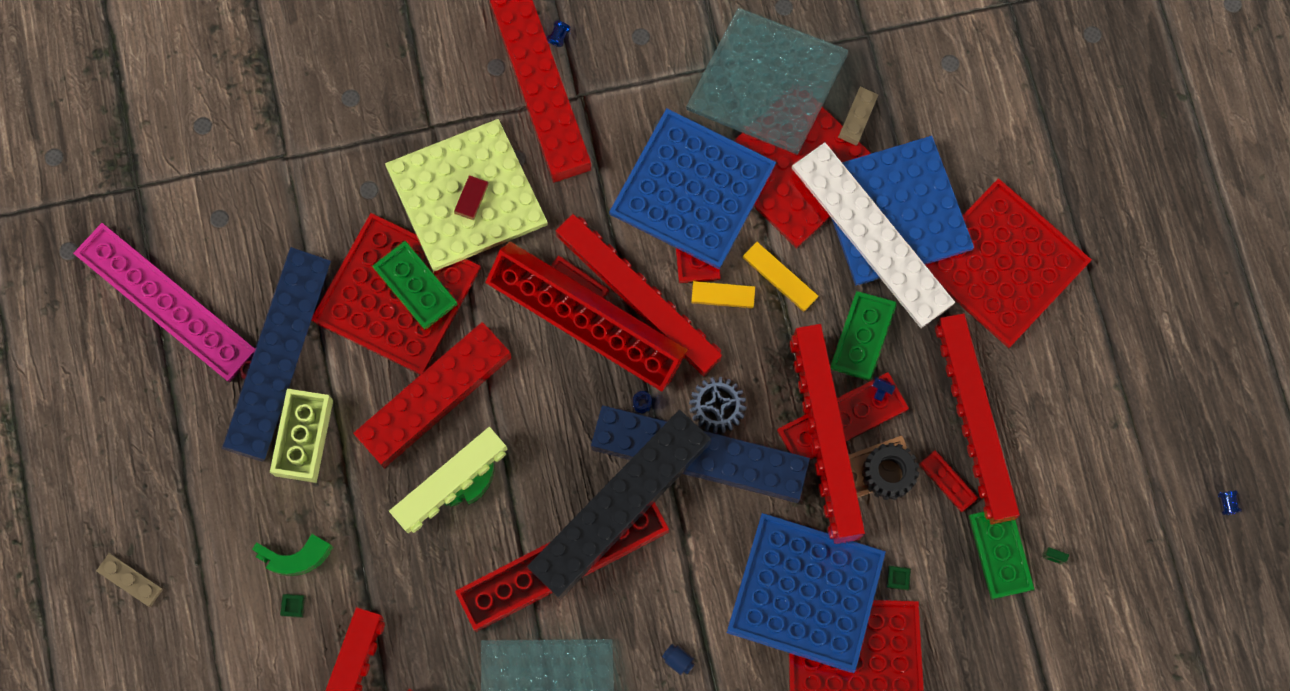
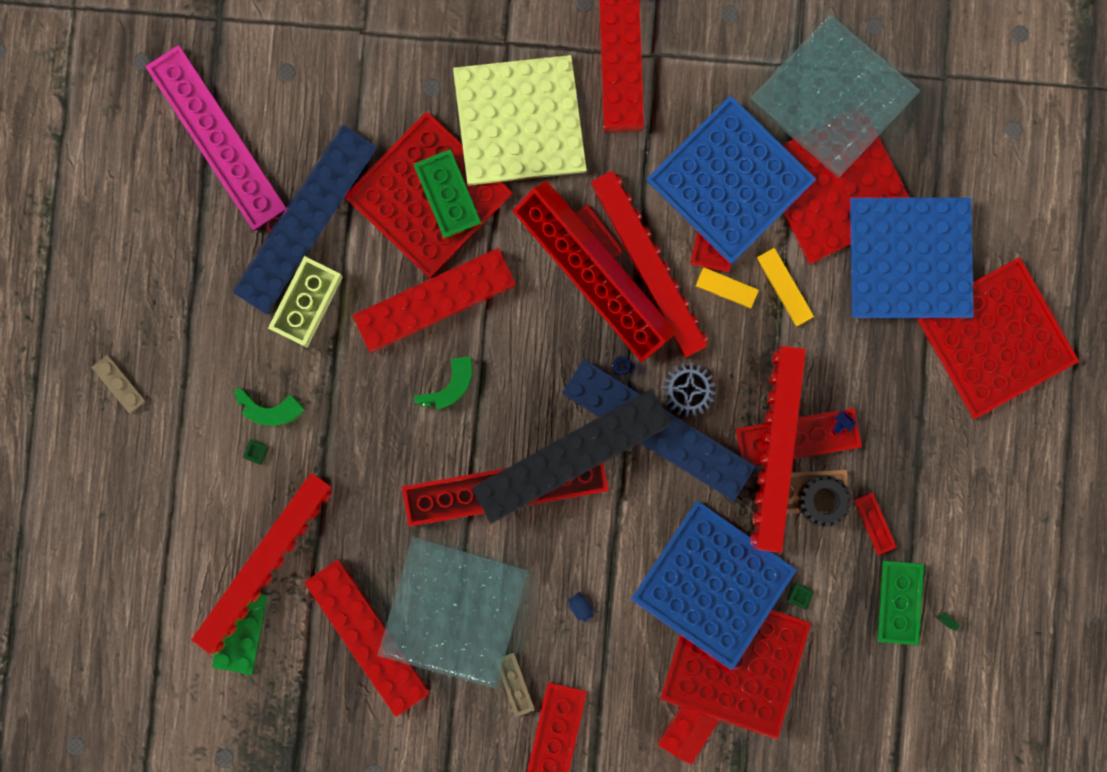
camera: 20 degrees right, 10 degrees up
yellowish green brick [389,427,508,533] -> none
dark red tile [454,175,489,220] -> none
white plate [792,143,955,328] -> none
green plate [830,291,897,381] -> none
dark tan plate [838,86,878,146] -> none
red brick [935,313,1020,525] -> none

